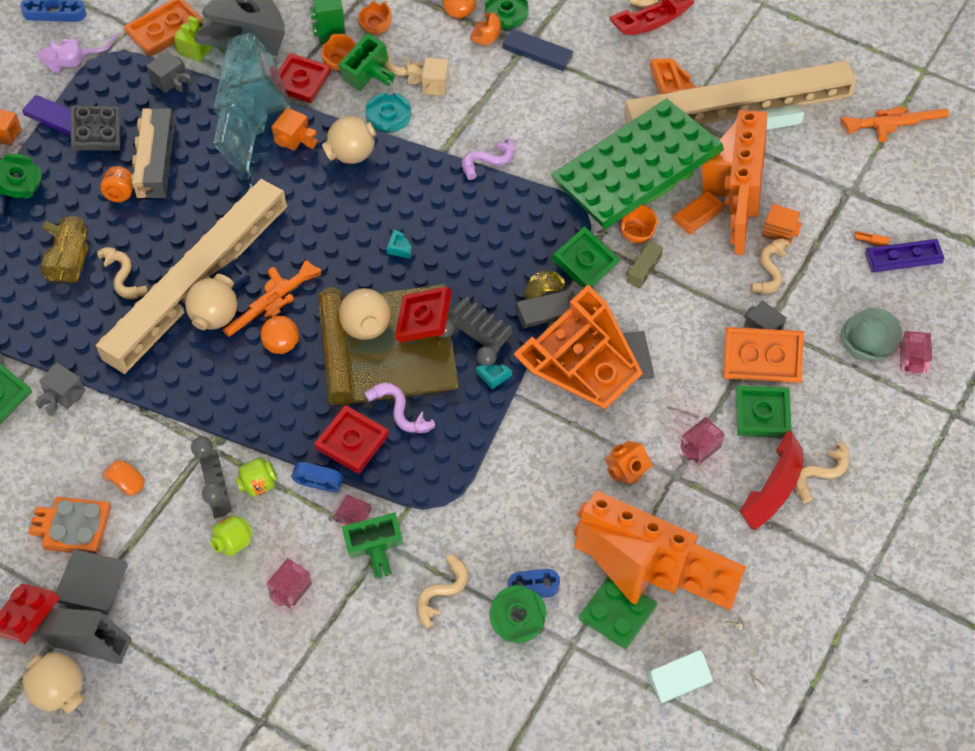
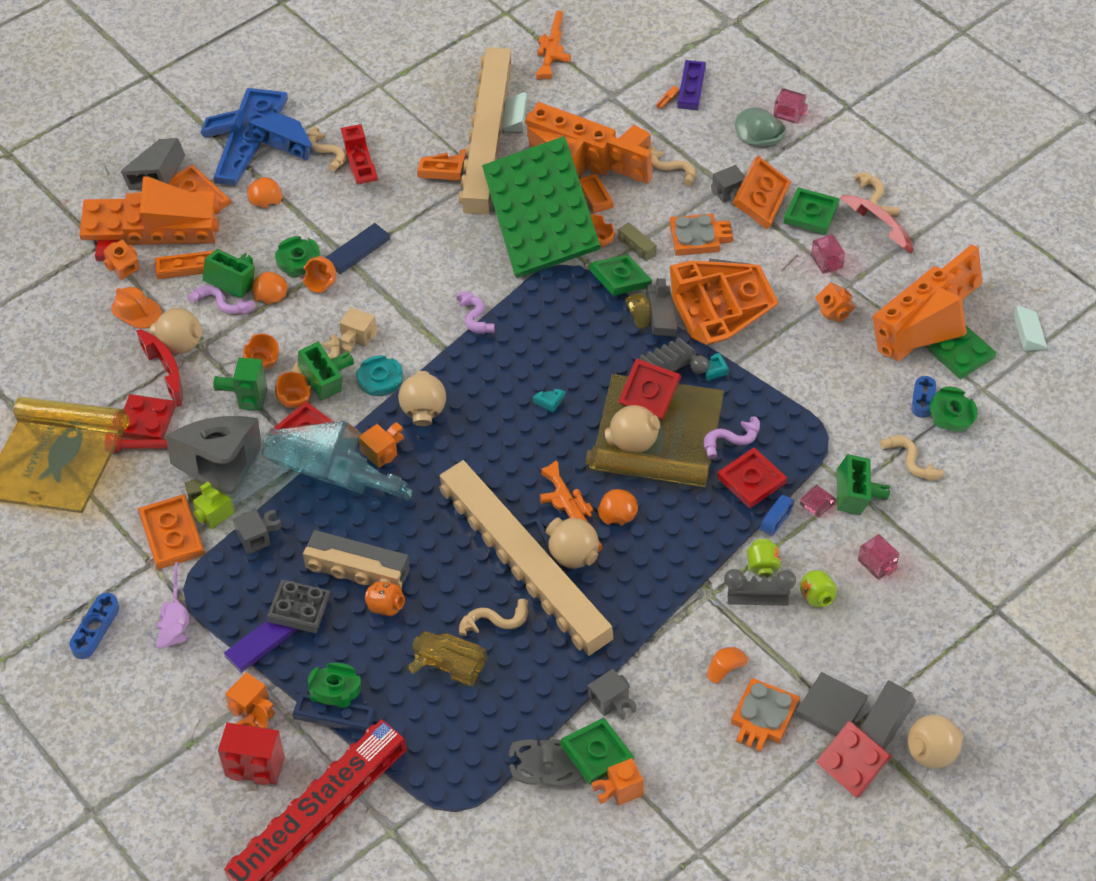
camera: 70 degrees left, 5 degrees down
none -> piece [669,213,734,256]

